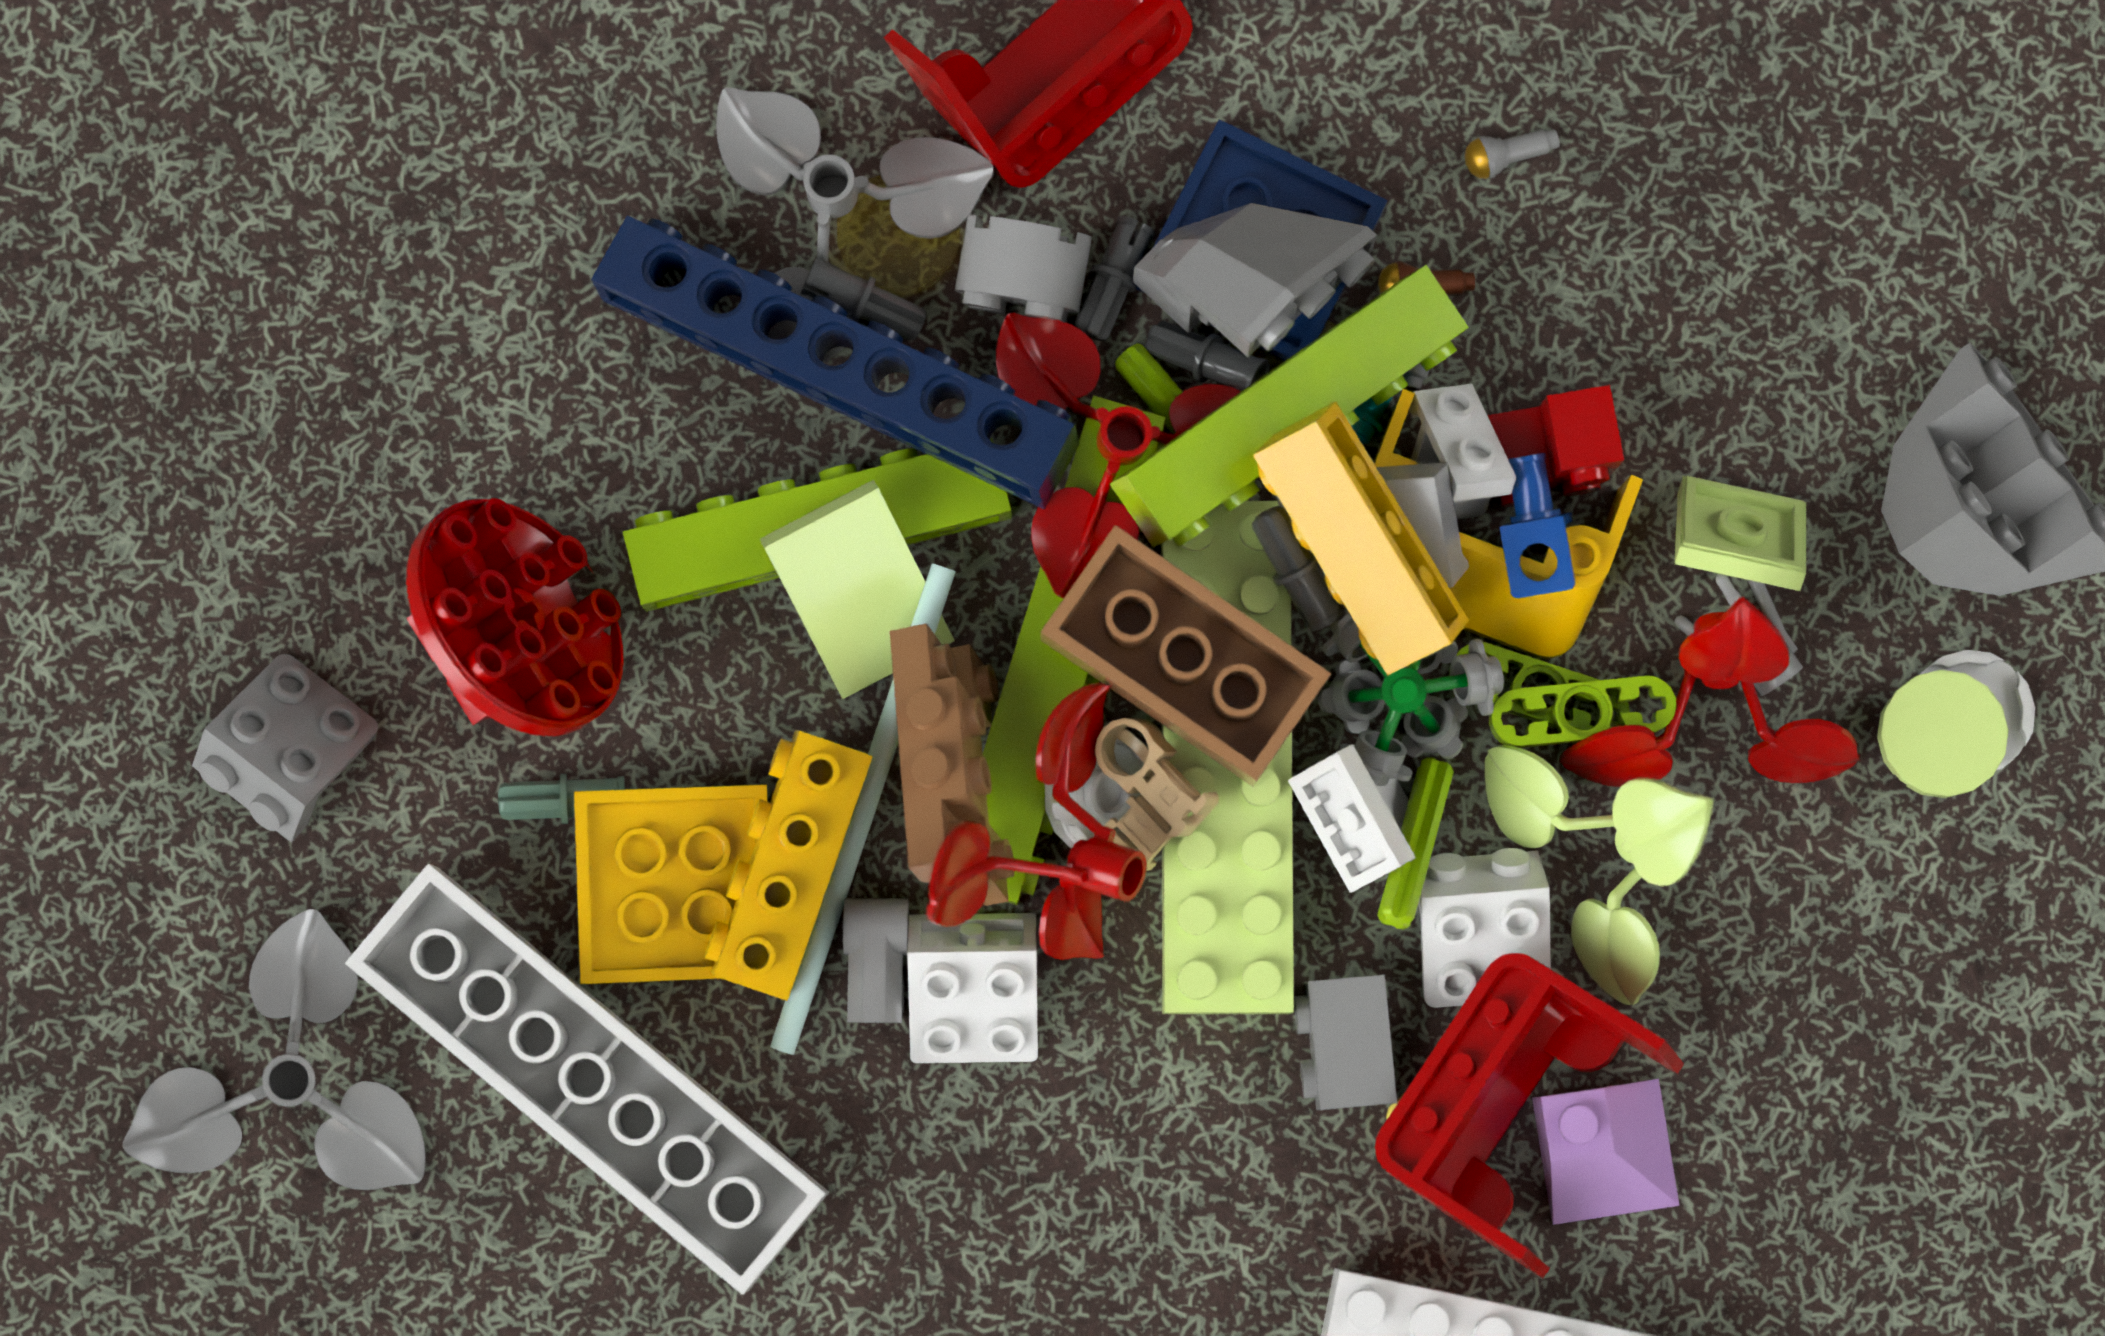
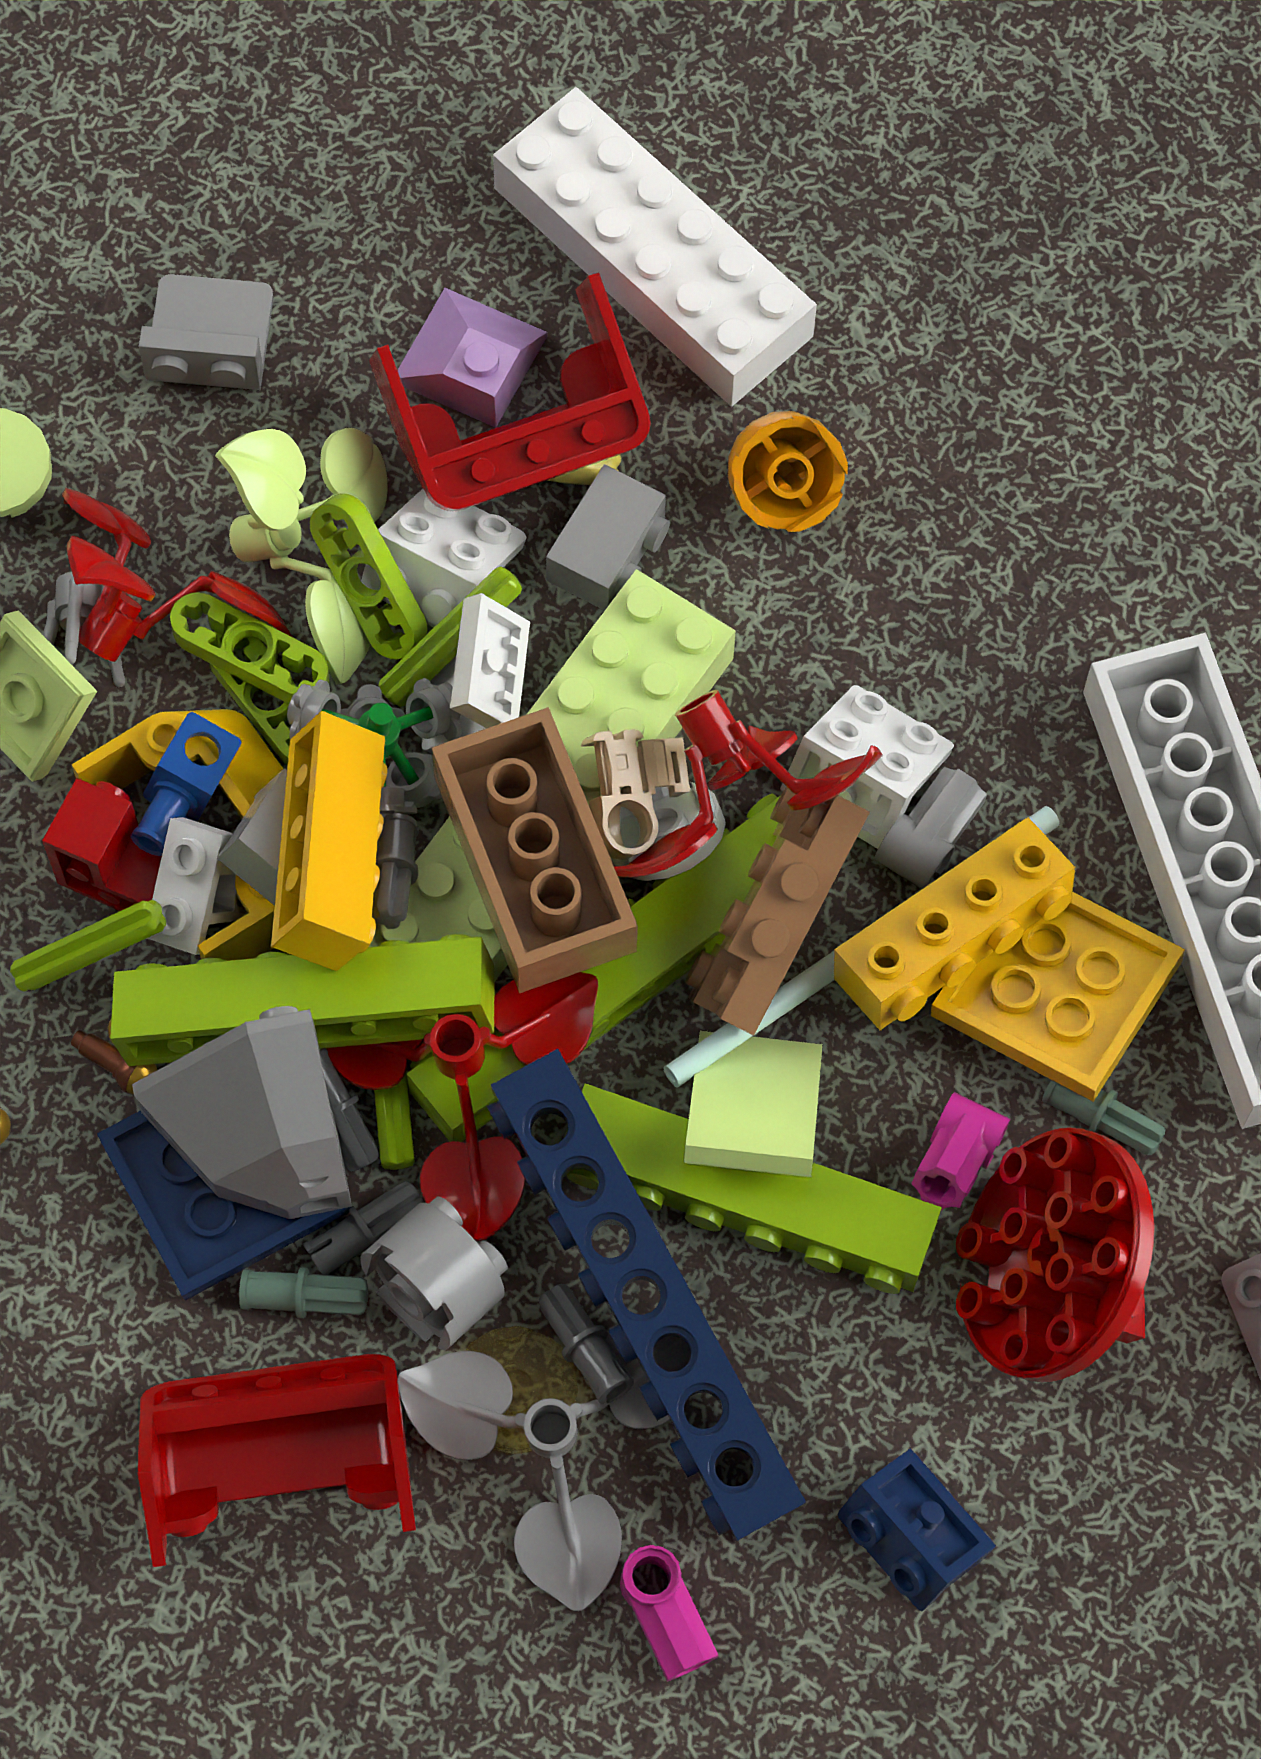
camera: 145 degrees left, 15 degrees down
none -> lime axle [10,900,166,992]
none -> light grey bracket [139,274,274,390]
none -> sand green axle [239,1267,368,1318]
none -> lime beam [310,494,427,659]
none -> dark pink piece [620,1545,719,1682]
none -> light orange cylinder [728,411,848,532]
none -> dark blue bracket [838,1448,996,1611]
none -> dark pink piece [911,1092,1010,1211]

